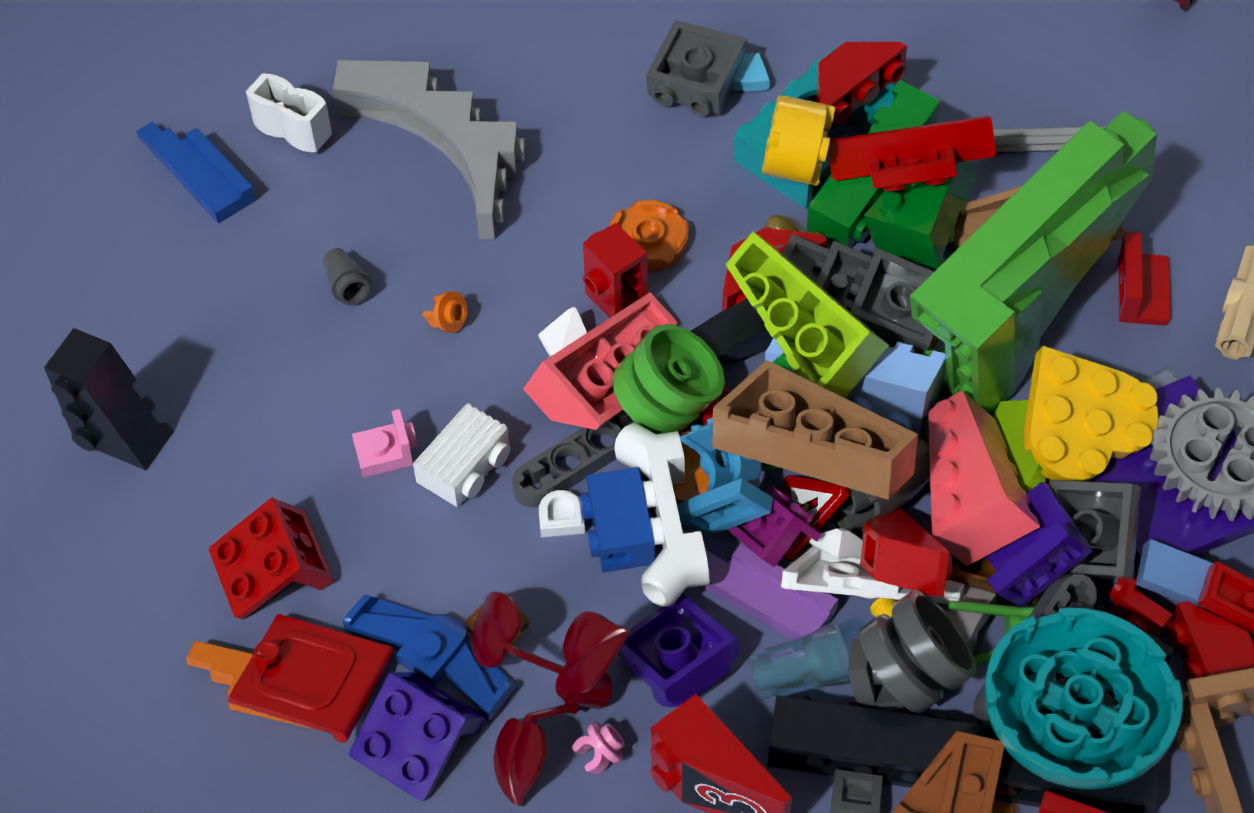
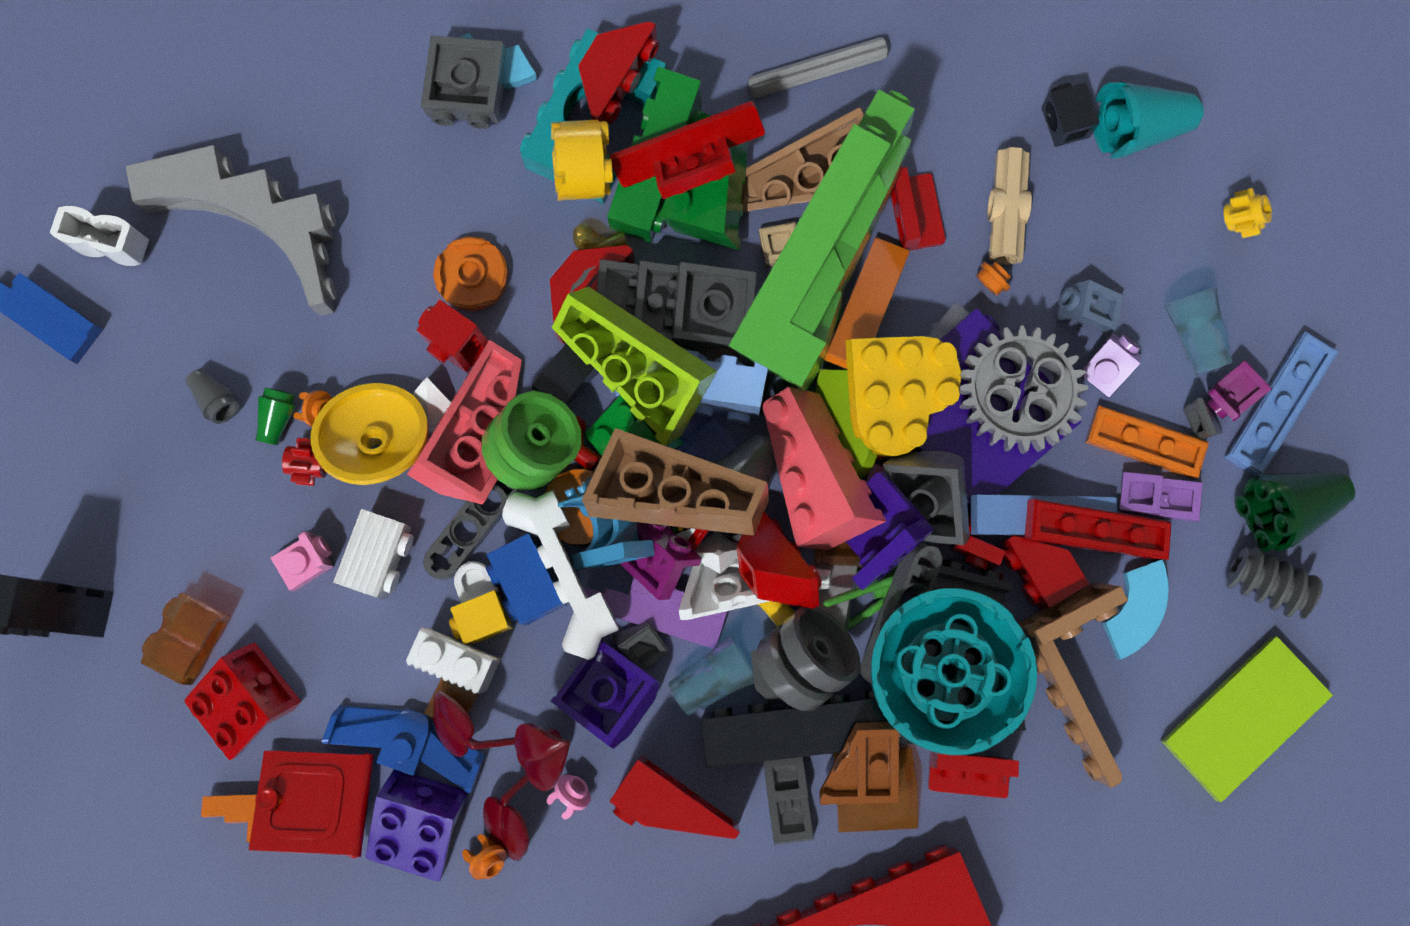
camera: 15 degrees left, 25 degrees up
none -> clear orange brick [140,593,231,685]
none -> green cone [255,387,297,445]
none -> red gear [282,438,327,486]
none -> yellow dish [310,383,429,485]
none -> white brick [406,627,500,694]
none -> yellow brick [449,590,514,646]
none -> orange plate [462,834,507,880]
none -> dark grey slope [613,622,670,670]
none -> orange tile [824,237,910,369]
none -> orange plate [976,262,1011,296]

